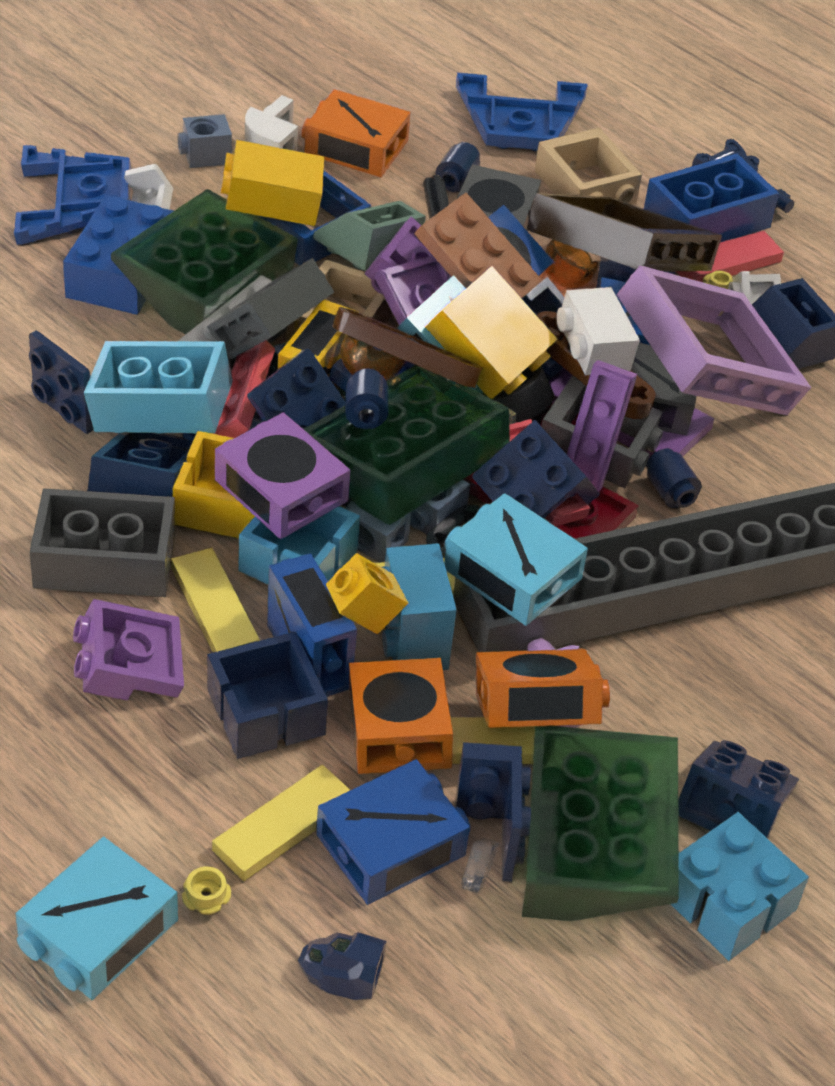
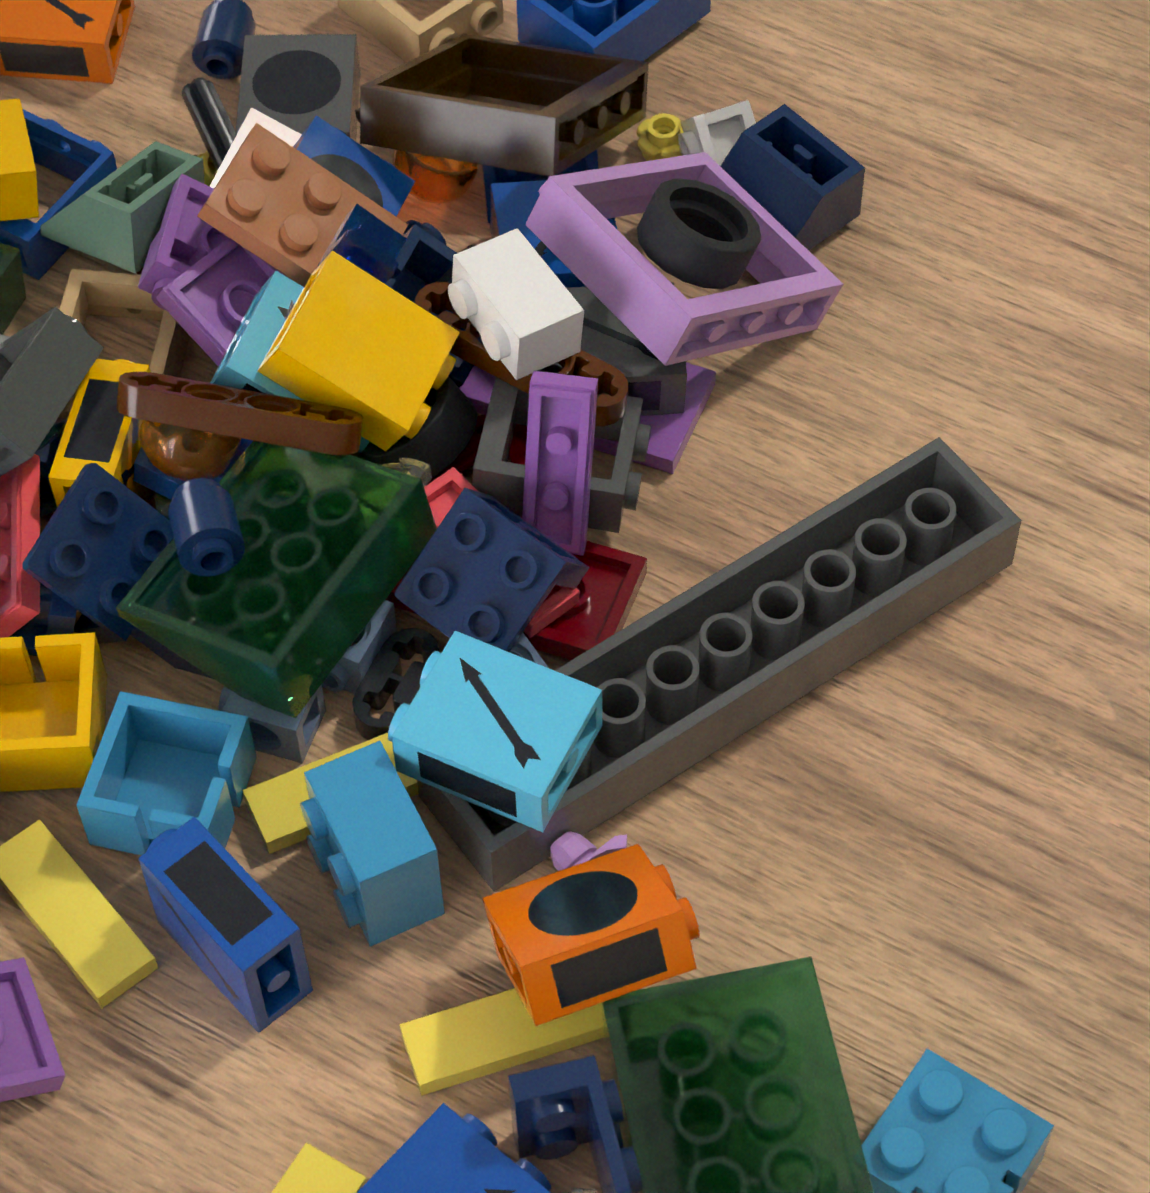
camera: 10 degrees left, 10 degrees up
dark blue piece [207,631,328,759] -> none
medium lavender brick [215,412,350,539] -> none
yellow brick [326,553,408,634] -> none
orange brick [349,658,453,774] -> none
dark blue brick [646,448,702,509] -> none
dark blue bracket [673,740,799,839] -> none
coral tile [676,231,784,283] -> none
none -> clear blue bracket [318,204,407,284]
none -> black tyre [637,178,761,289]

